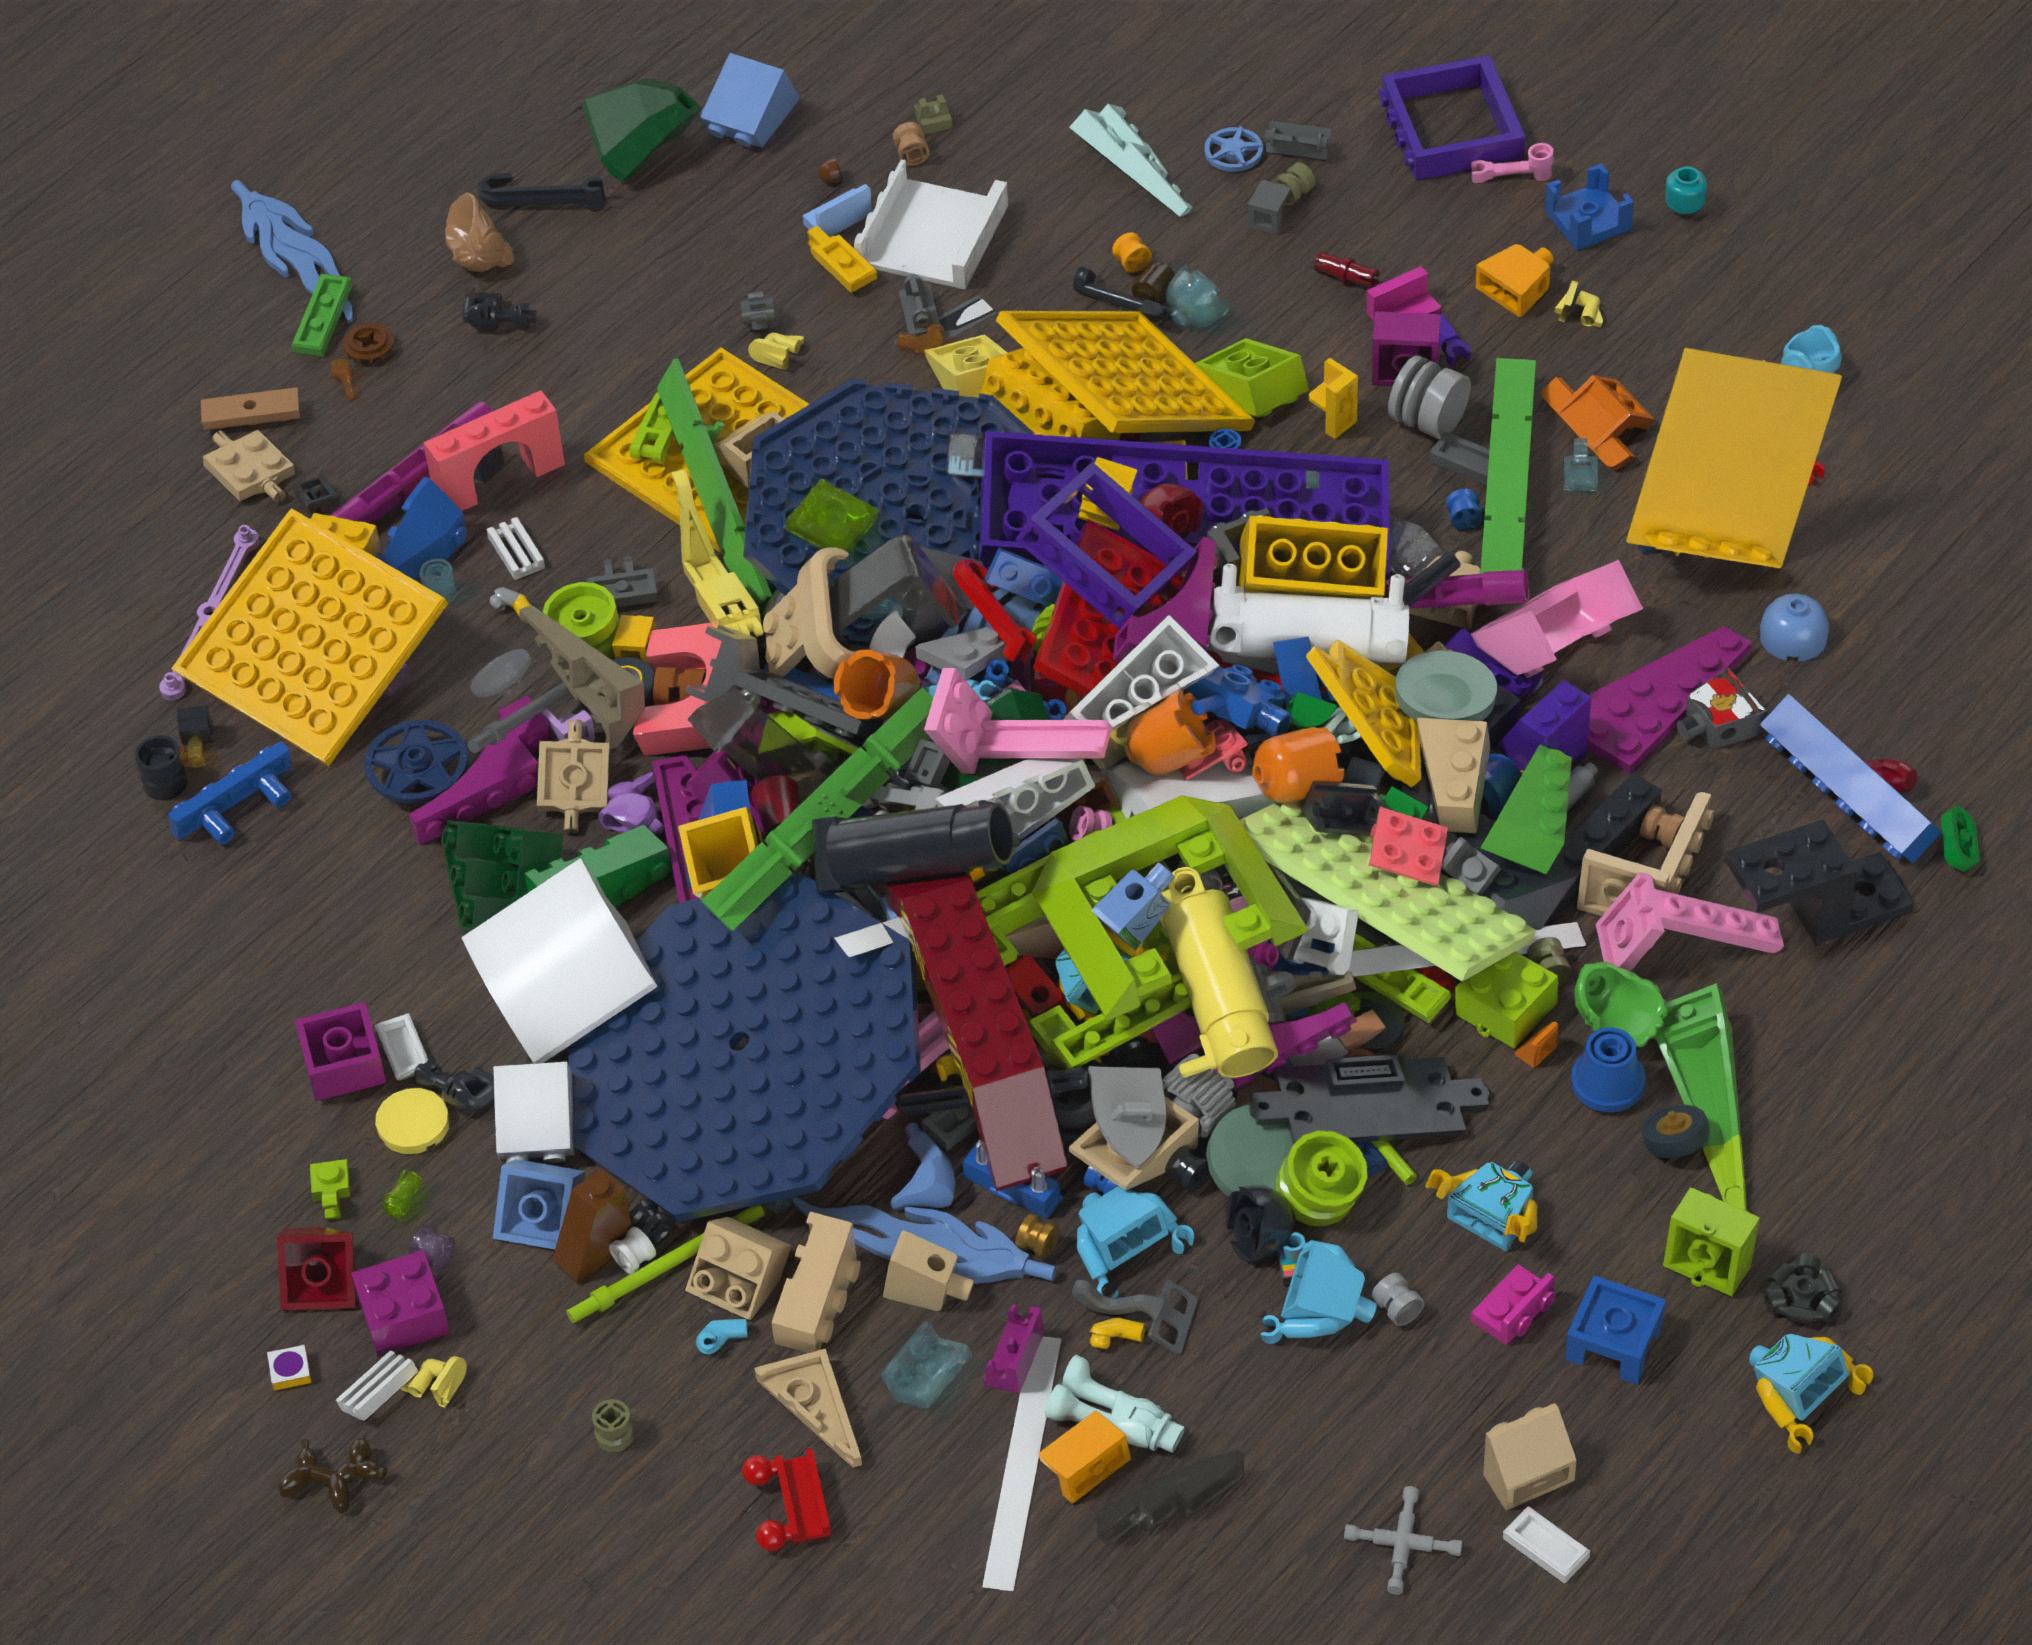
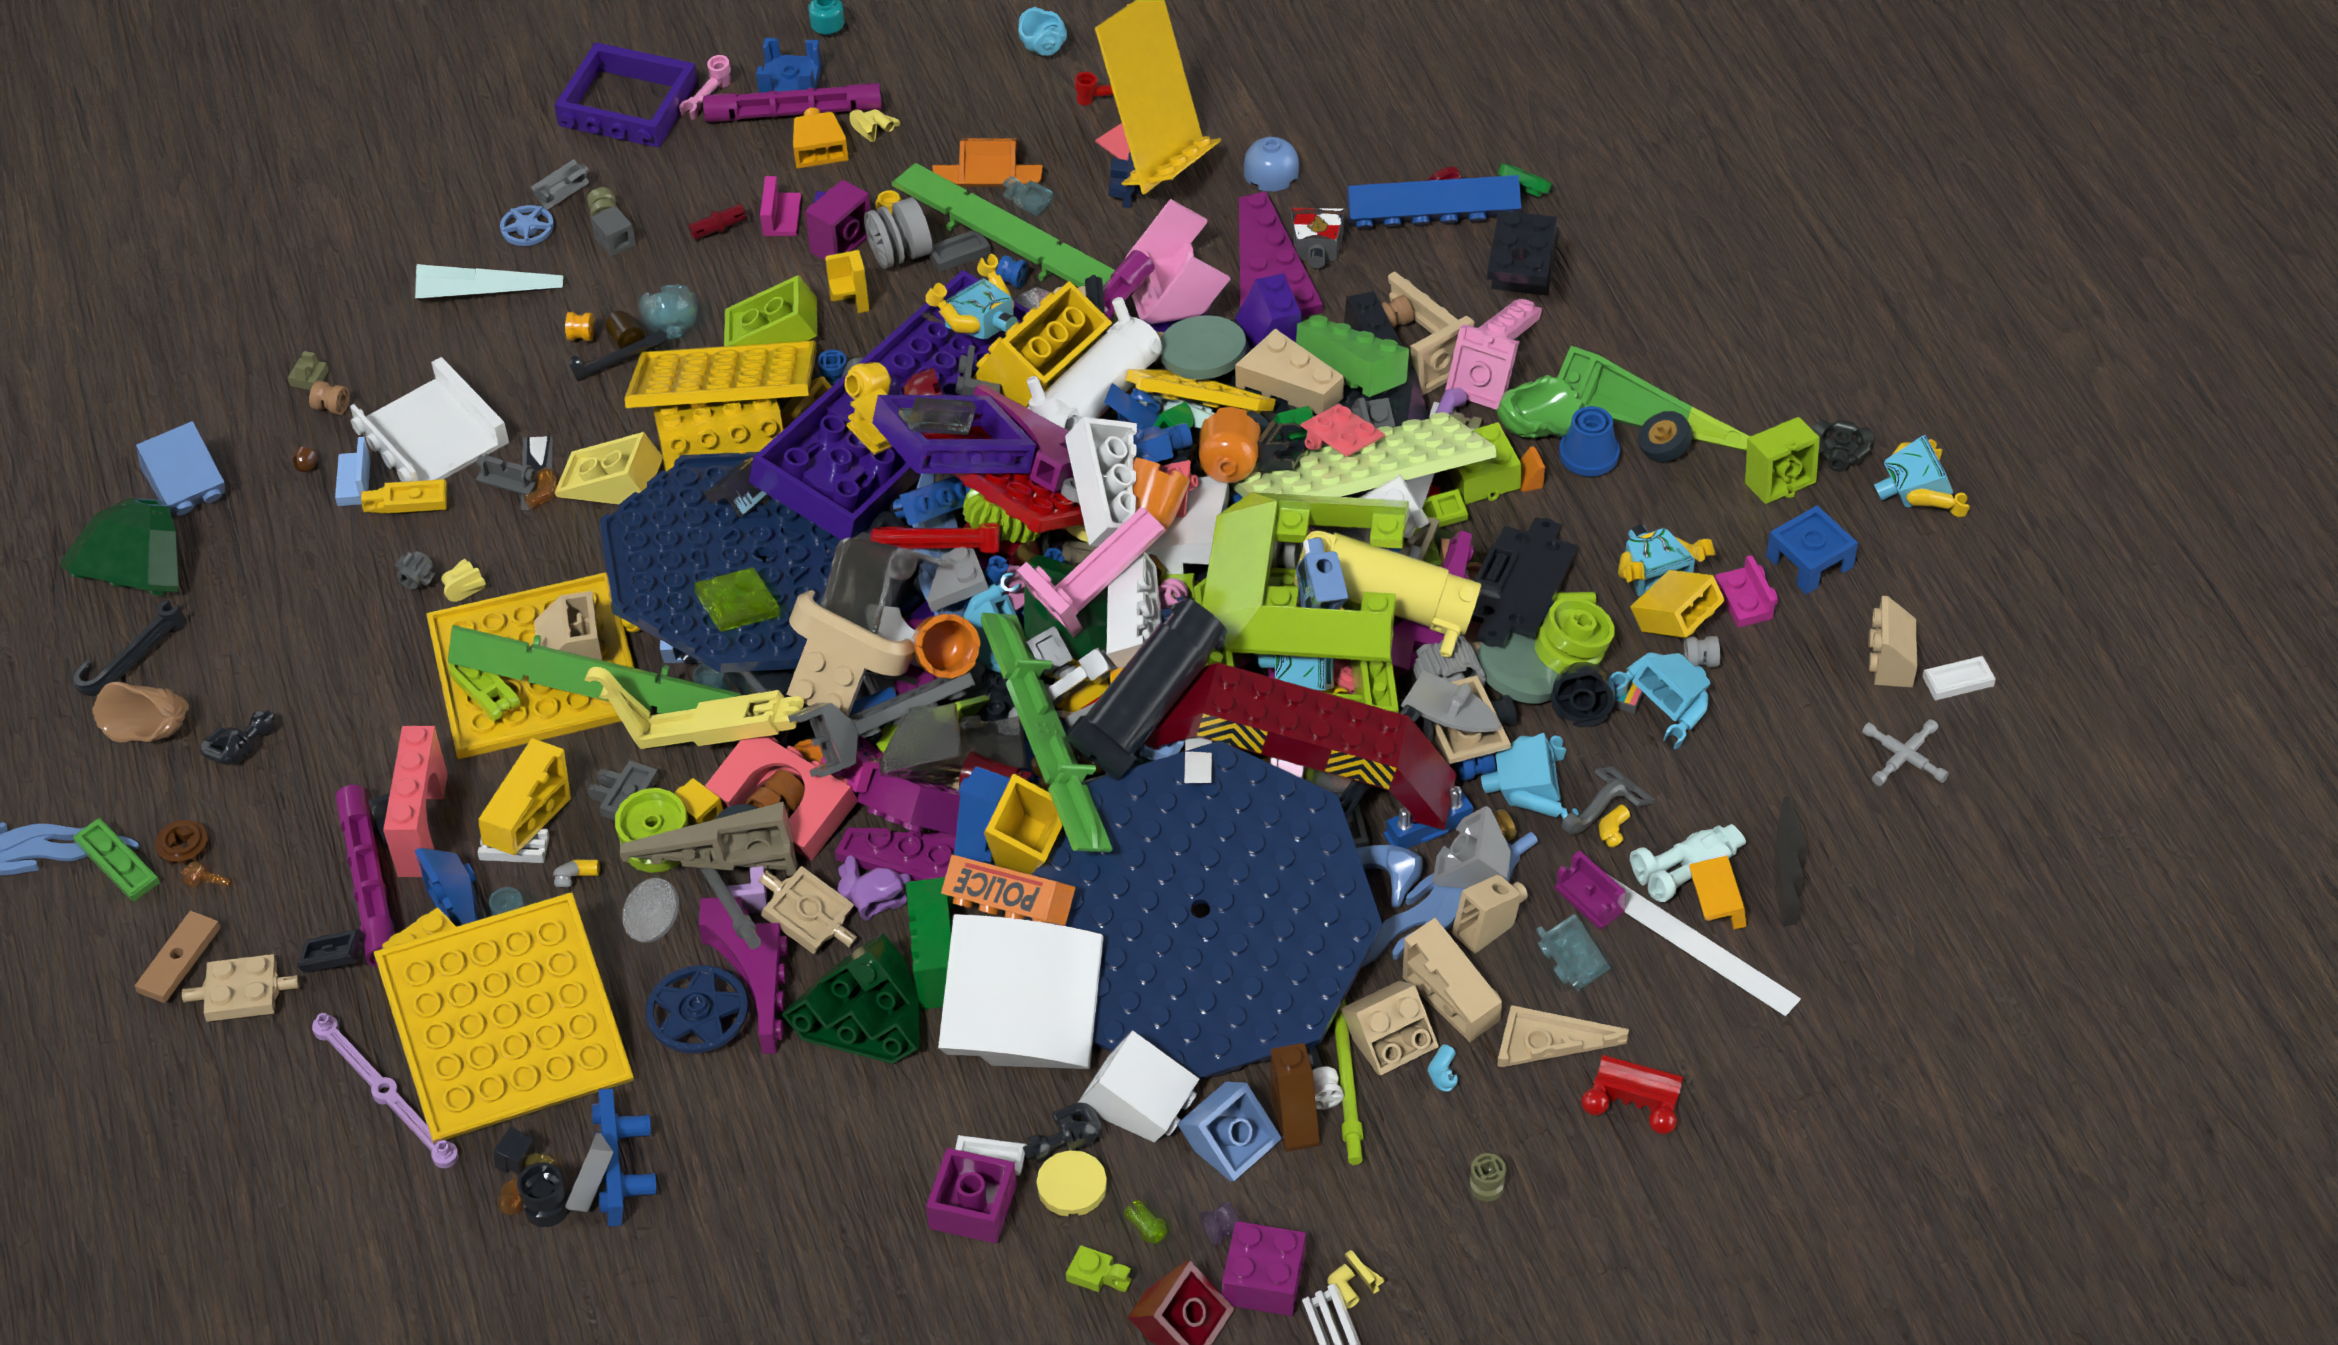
camera: 60 degrees left, 0 degrees up
none -> yellow wedge [478,738,571,856]
none -> light grey slope [565,1133,614,1212]
none -> magenta piece [703,83,882,123]
none -> yellow head [845,362,891,400]
none -> yellow plate [875,190,903,215]
none -> clear smoke panel [898,398,977,435]
none -> torso [926,254,1018,339]
none -> orange brick [941,855,1076,926]
none -> light grey slope [1433,806,1511,889]
none -> medium lavender arm [1435,387,1467,415]
none -> yellow brick [1630,570,1725,638]

